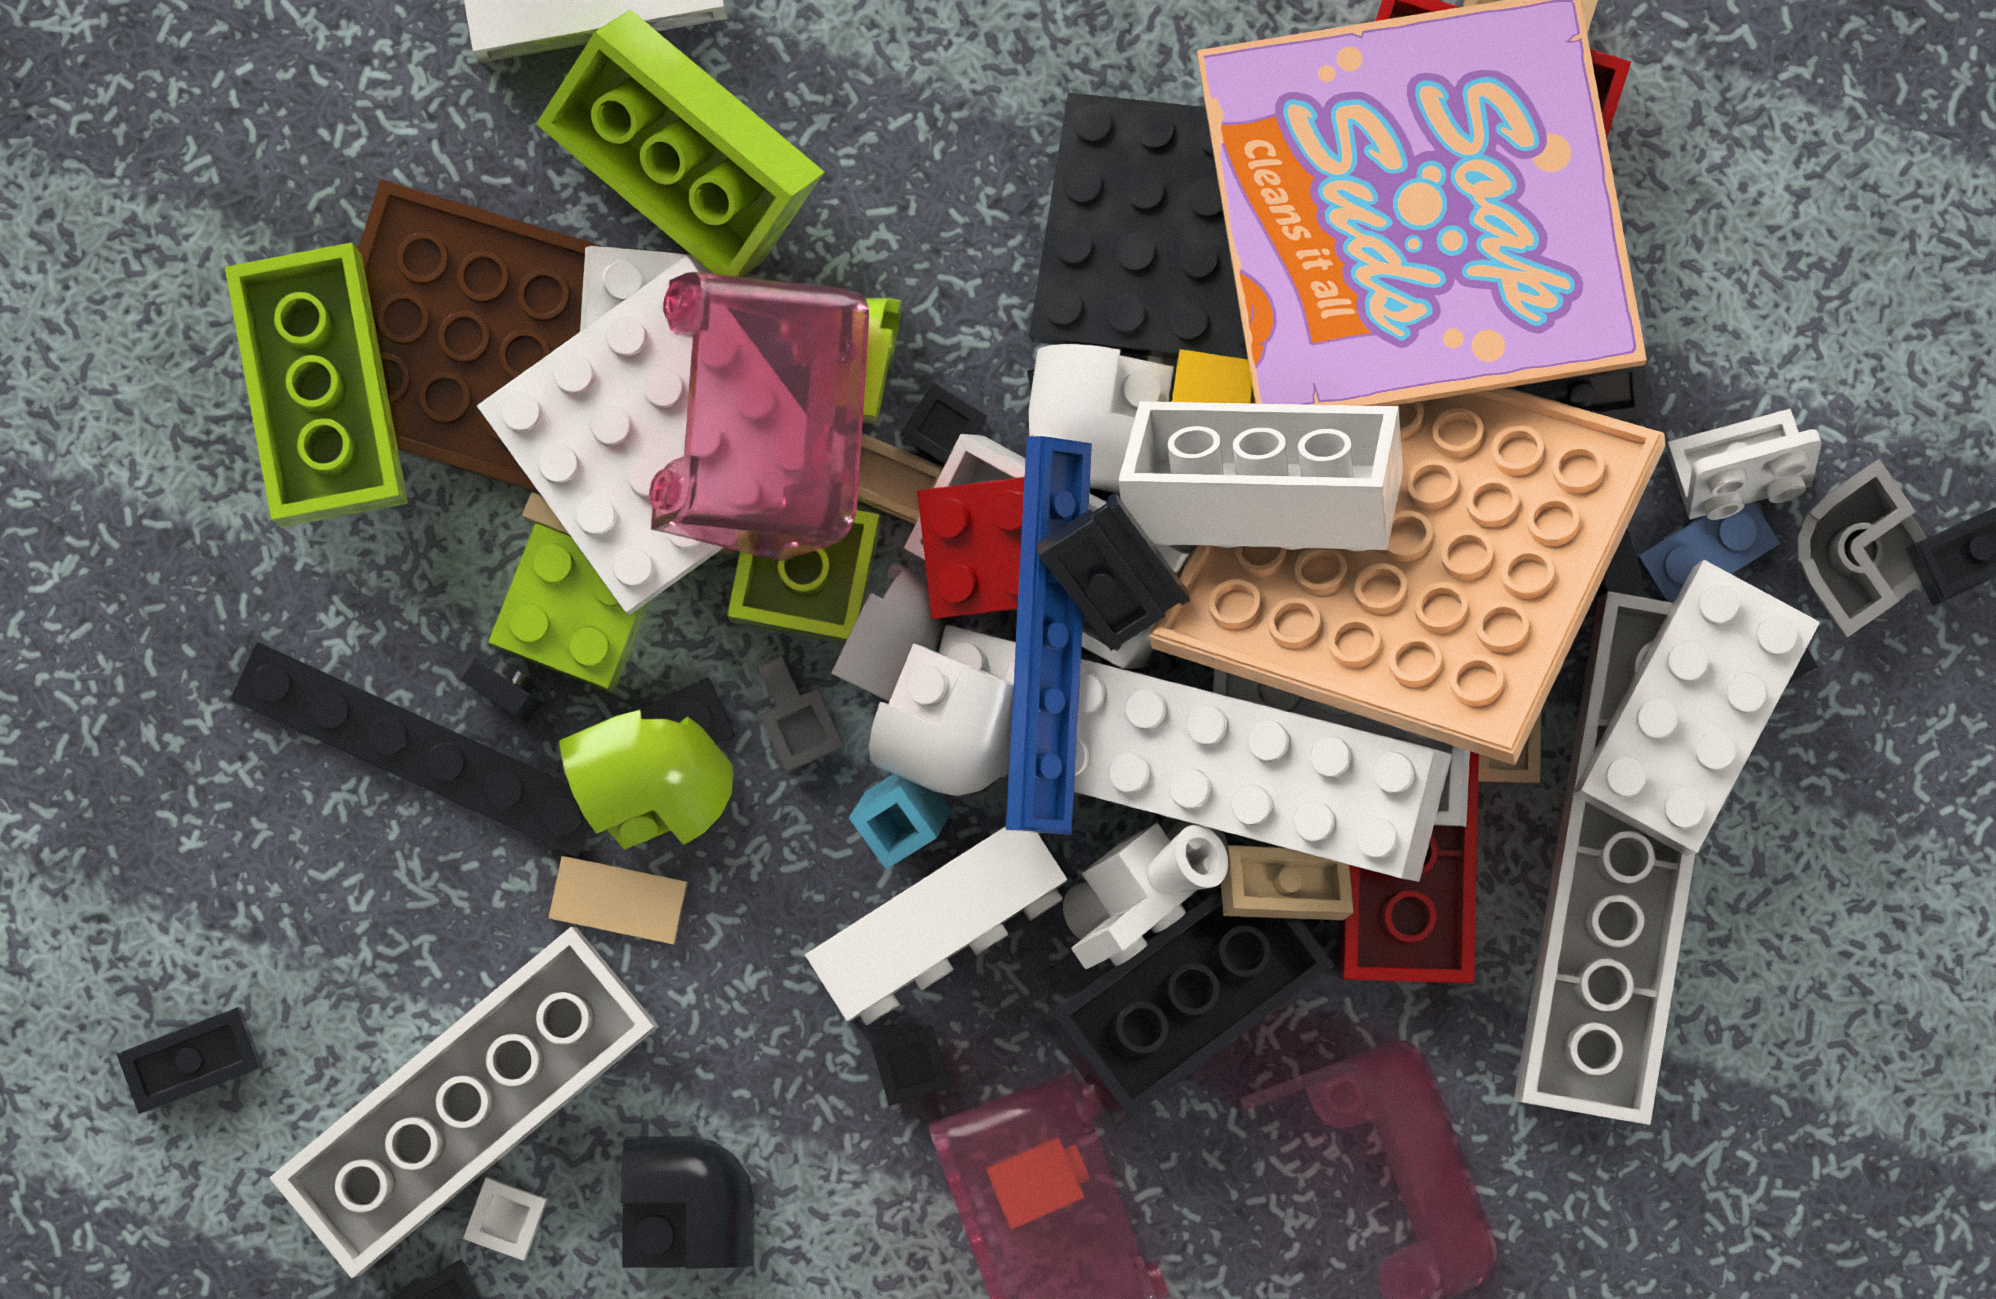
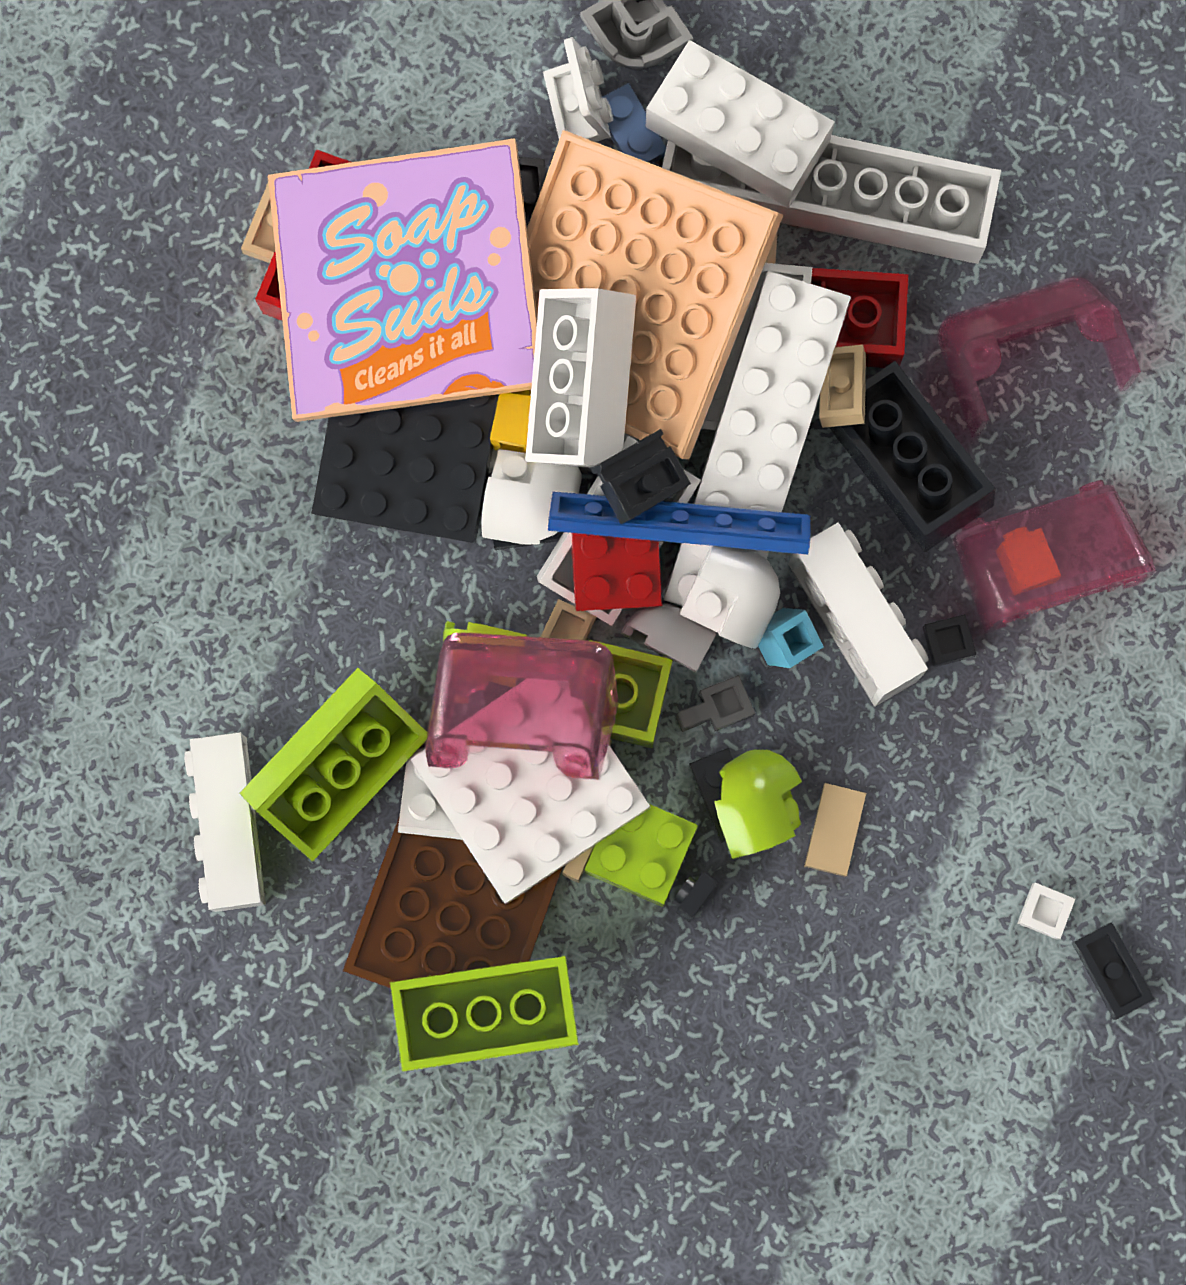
camera: 85 degrees left, 5 degrees down
black plate [116,1007,263,1114] -> none
black plate [230,642,593,859] -> none
white brick [269,927,659,1278] -> none
black brick [621,1136,754,1269] -> none
black plate [899,382,987,466] -> none
white brick [1063,819,1228,969] -> none

